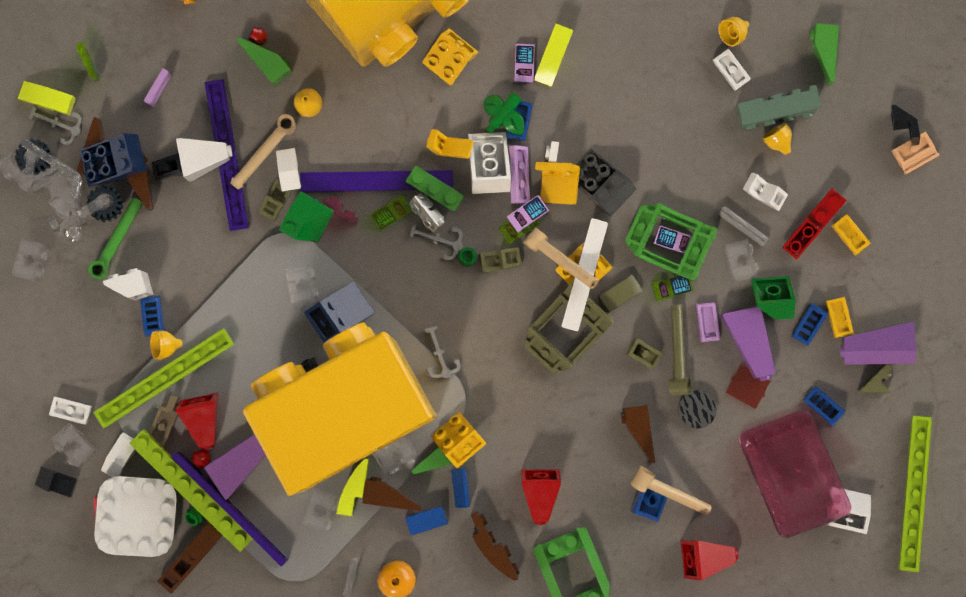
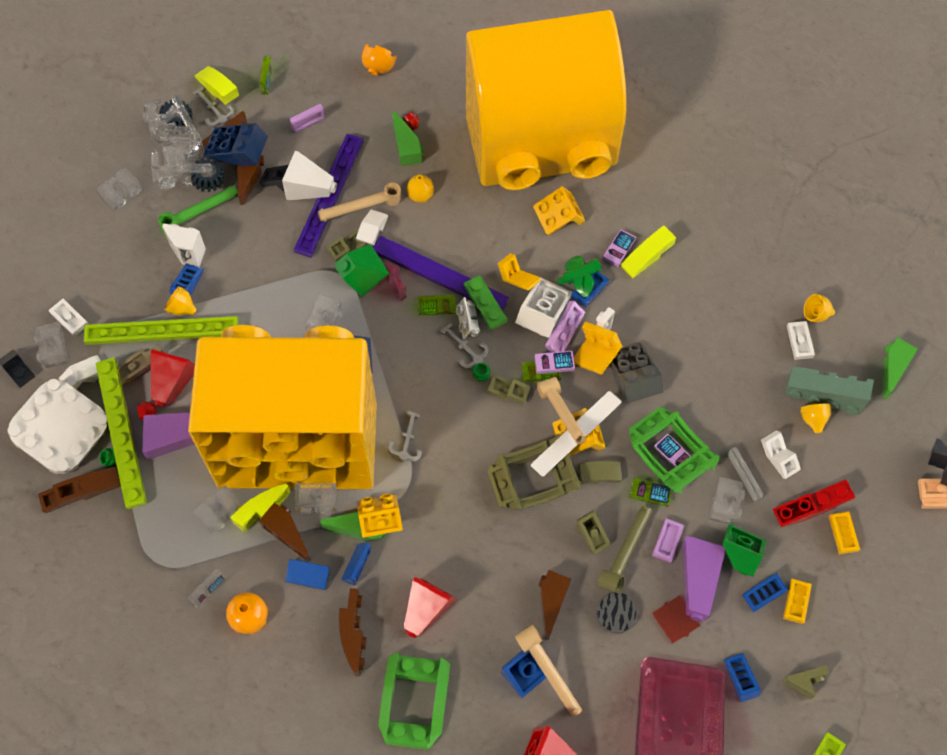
camera: 25 degrees right, 20 degrees down
dark purple tile [171,452,288,567] -> none
medium lavender slope [840,322,916,365] -> none

